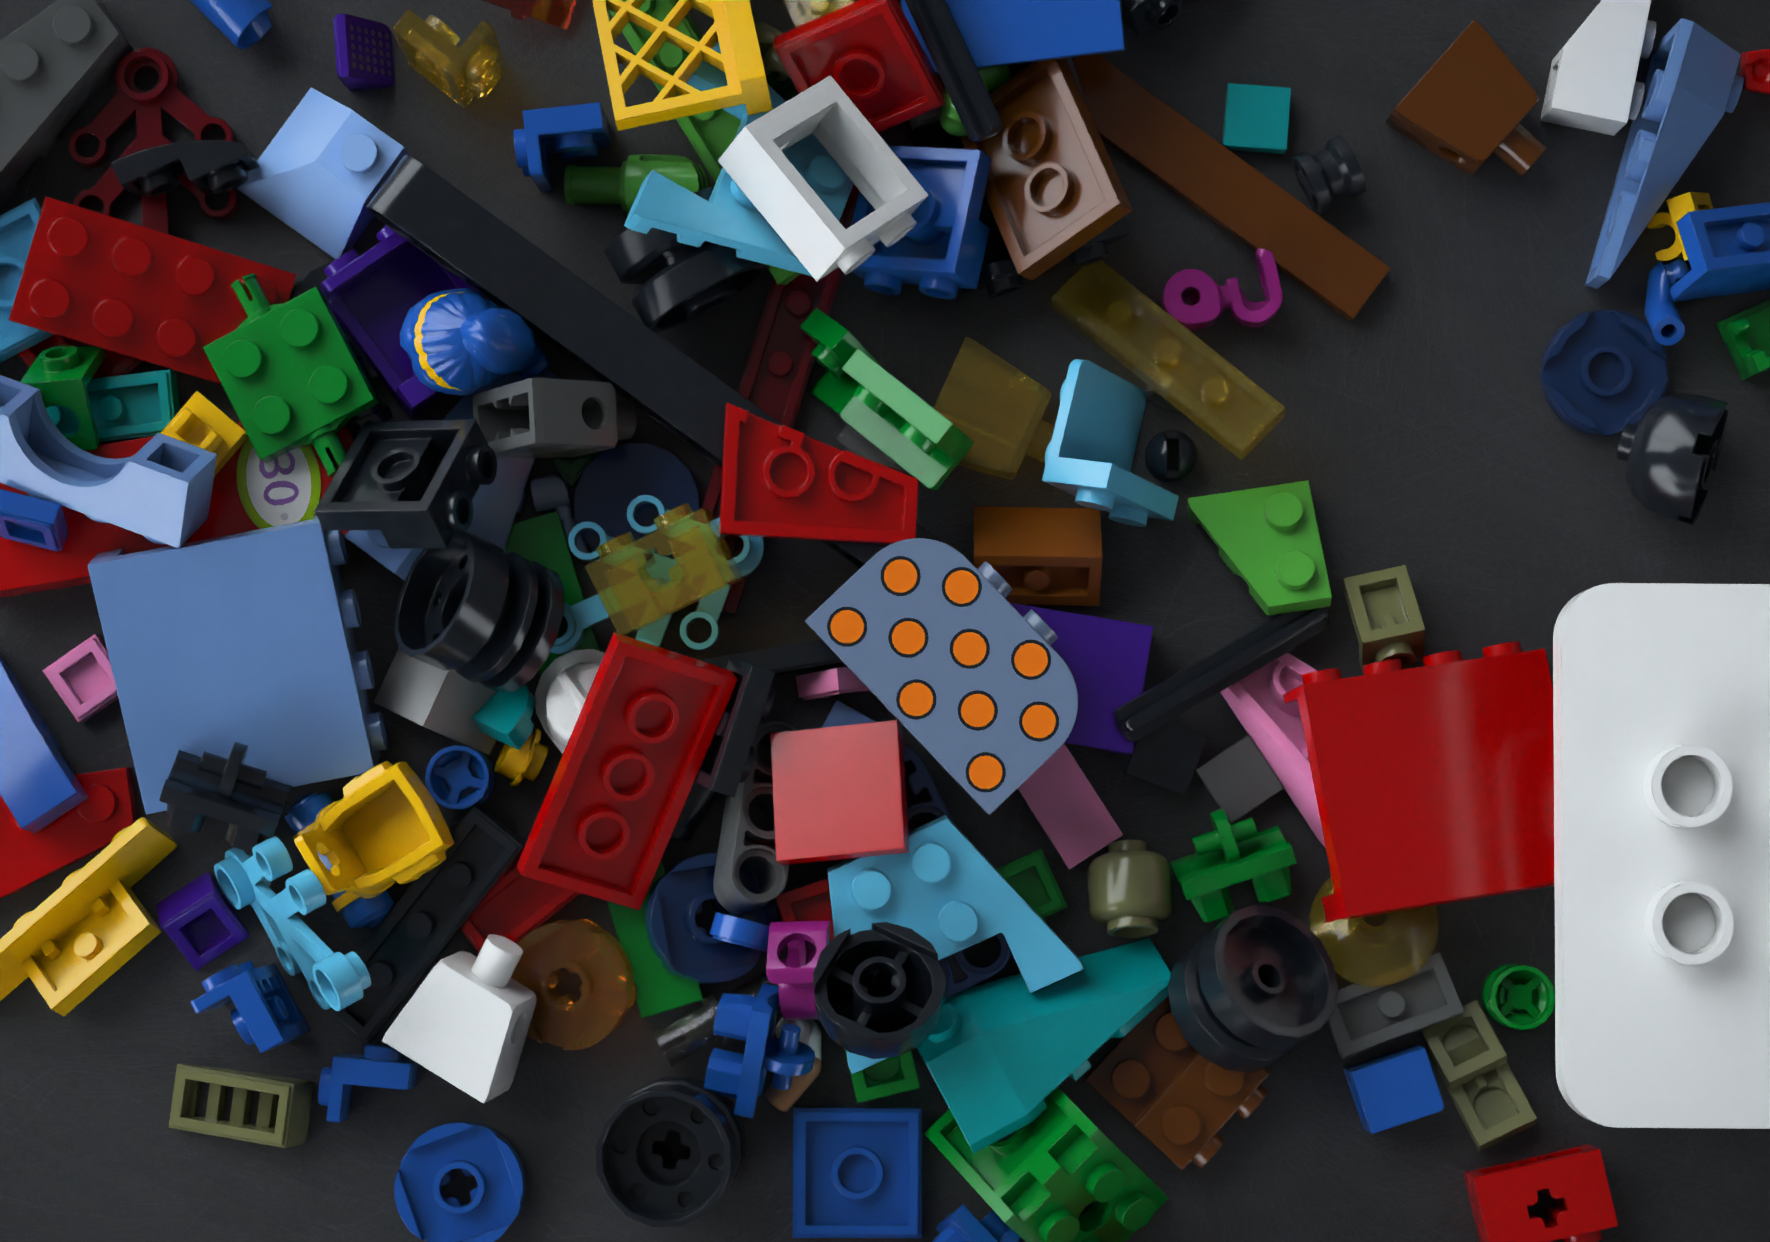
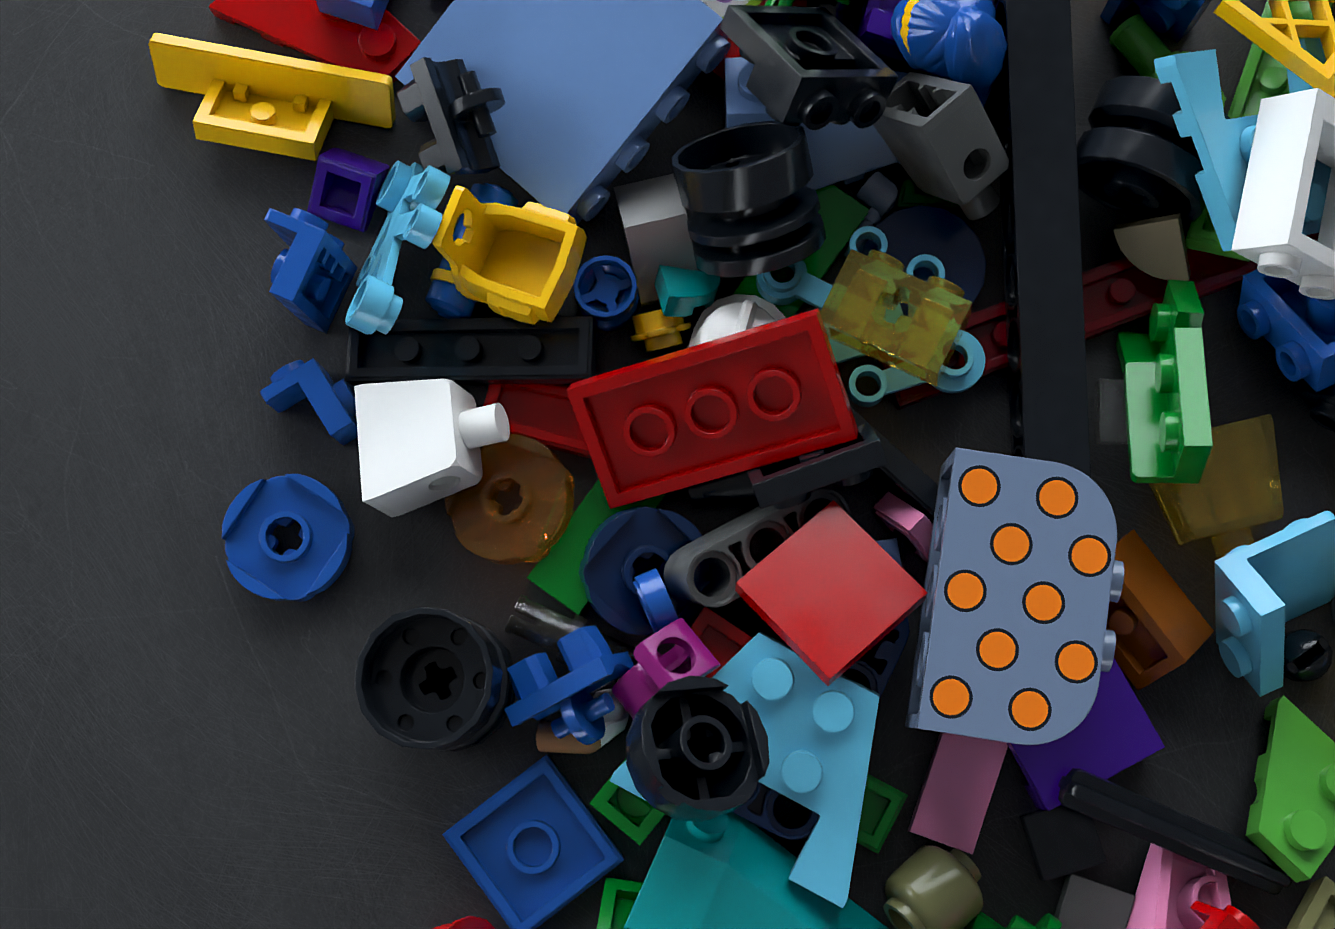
camera: 60 degrees right, 5 degrees down
olive slope [168,1063,314,1148] -> none
red wing [719,403,918,544] -> none
none -> dark tan tile [1113,213,1191,281]

